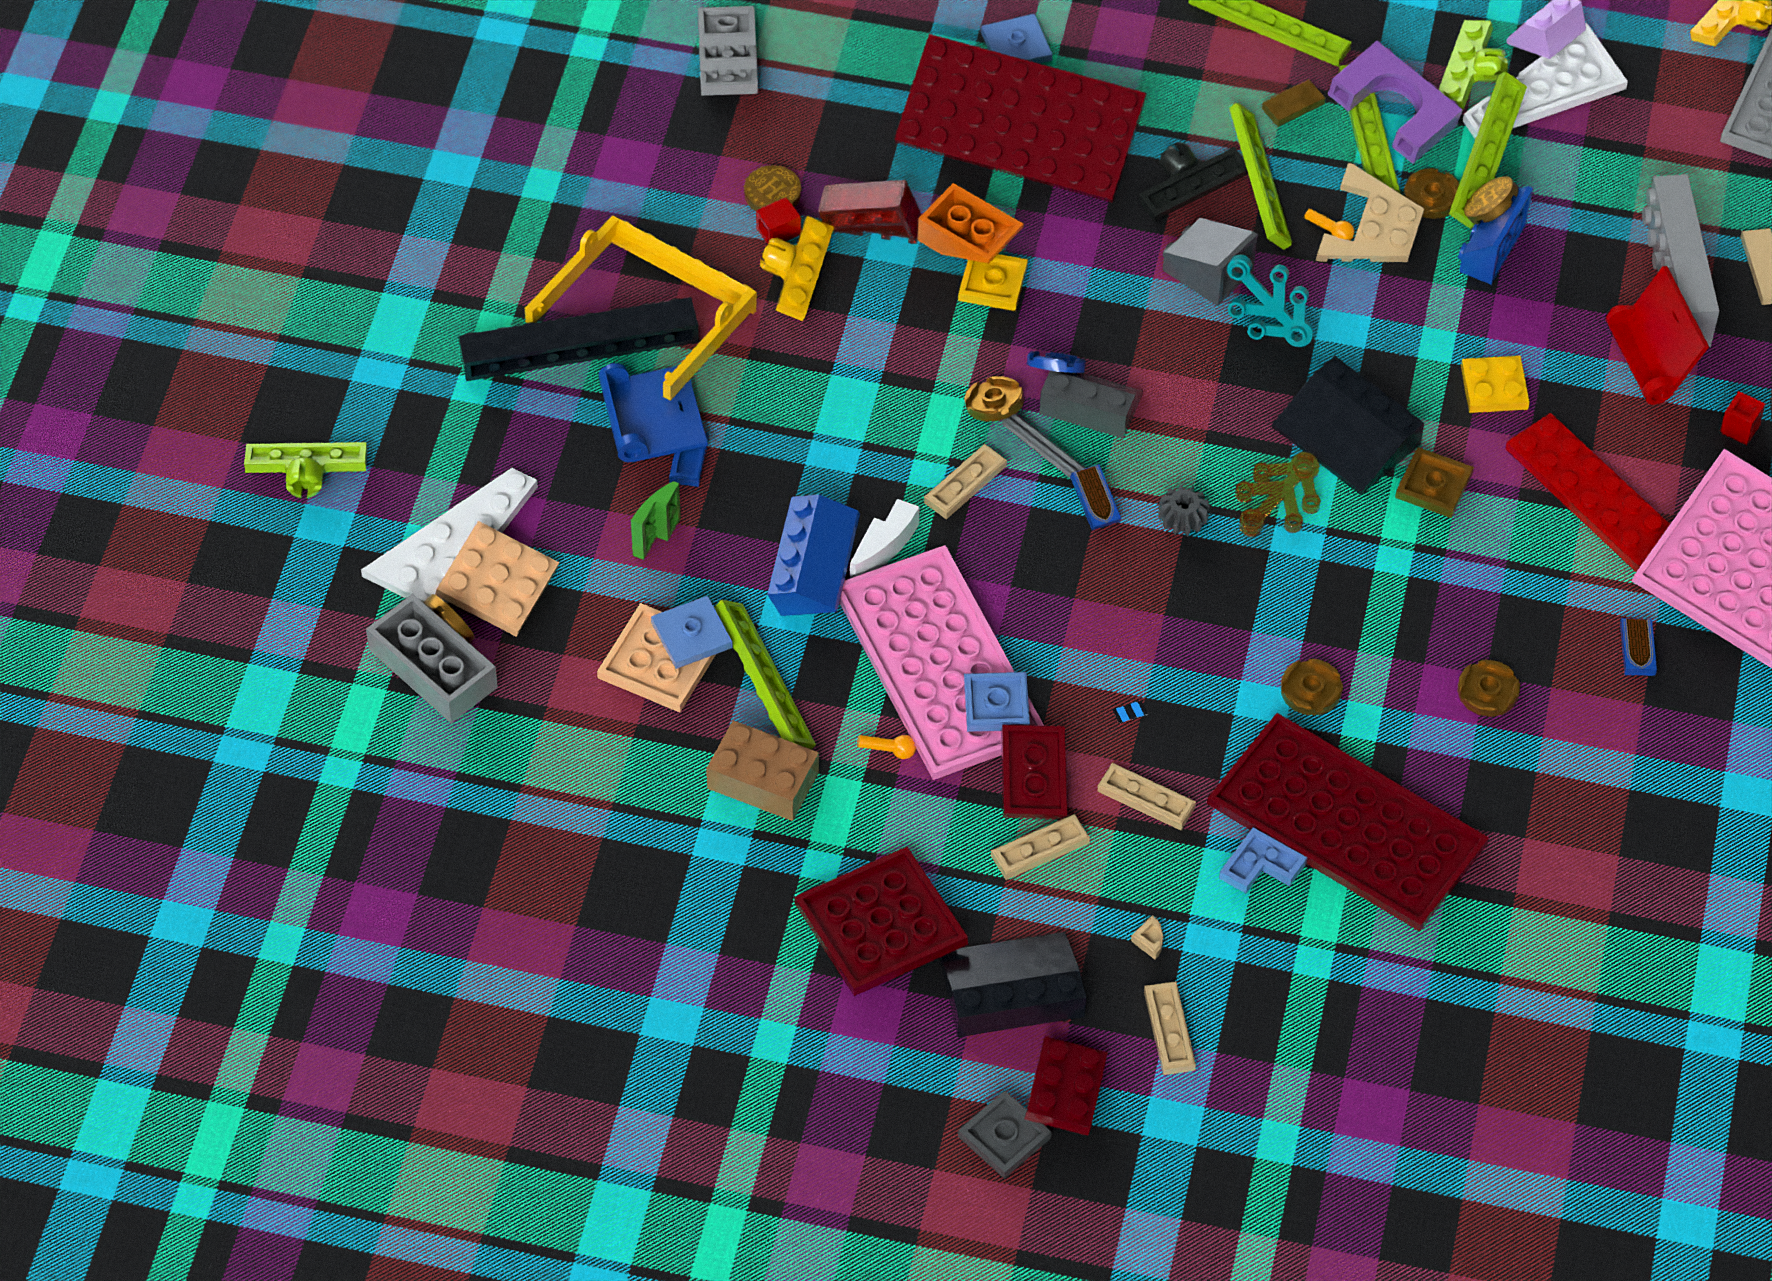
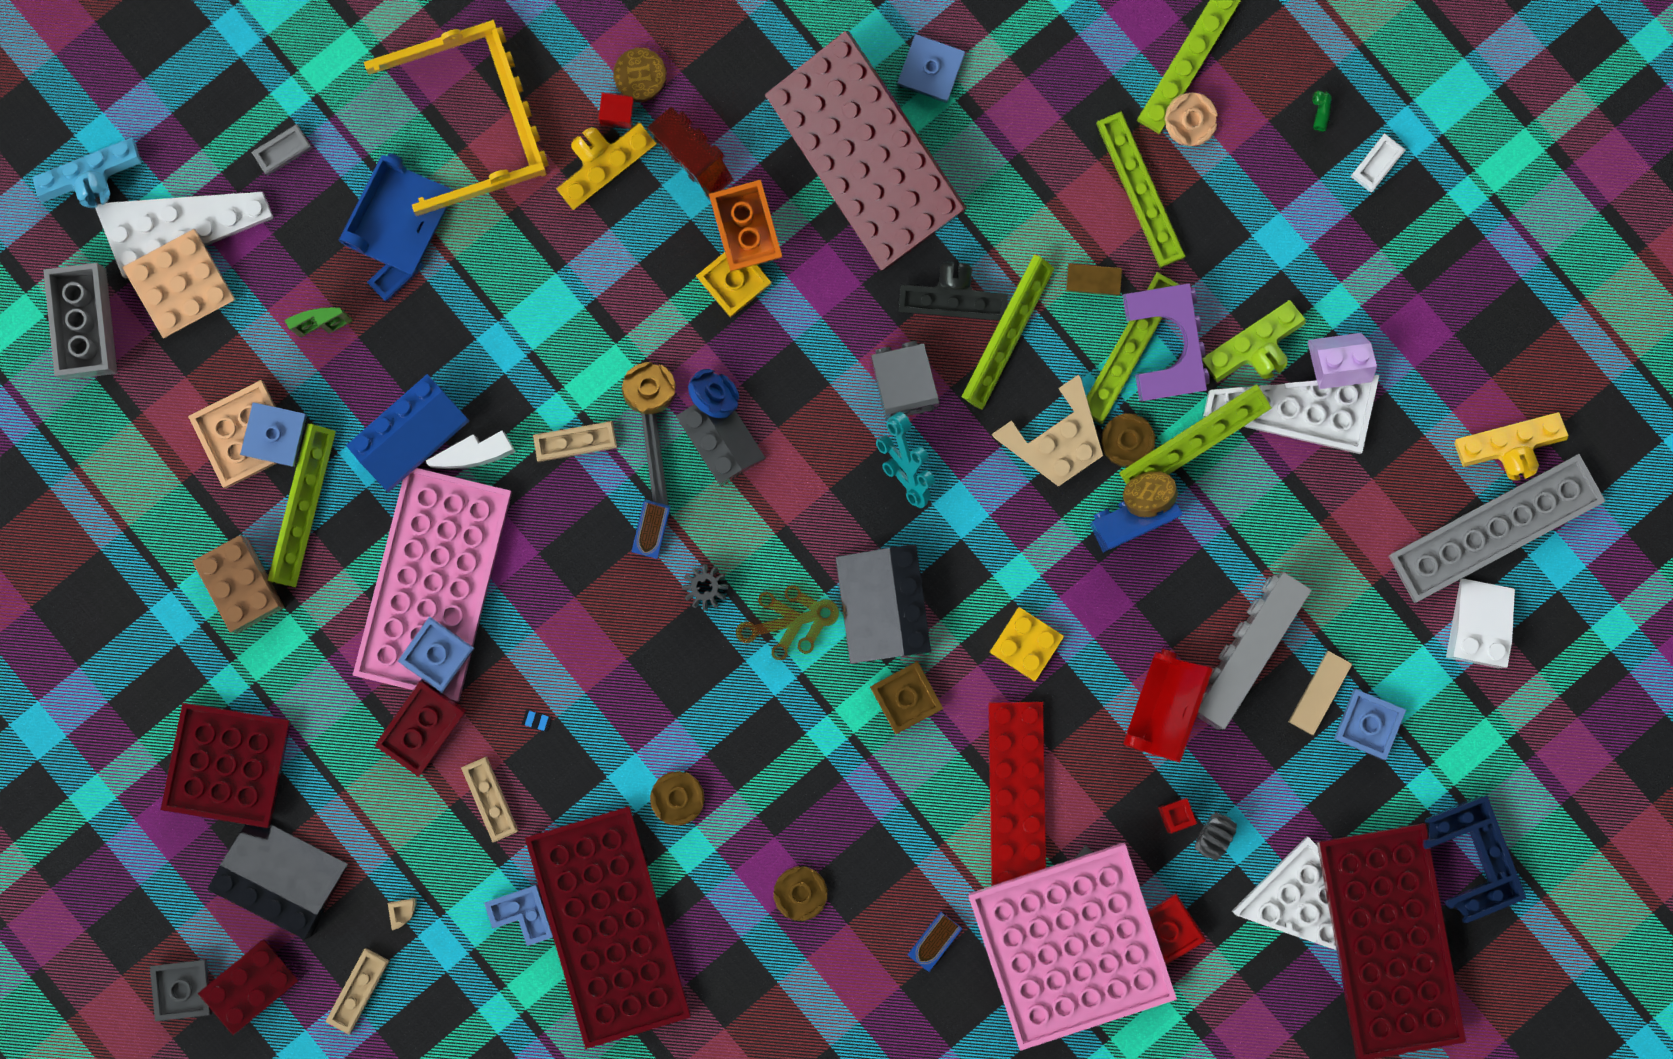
camera: 40 degrees right, 30 degrees up
lime plate [244,442,368,498] -> none
pearl gold tile [424,594,475,643] -> none
black brick [458,297,699,381] -> none
light orange bar [857,735,916,759] -> none
tan tile [991,814,1090,880] -> none
light orange bar [1305,209,1354,241] -> none
none -> medium azure plate [32,137,141,208]
none -> light grey tile [252,124,312,176]

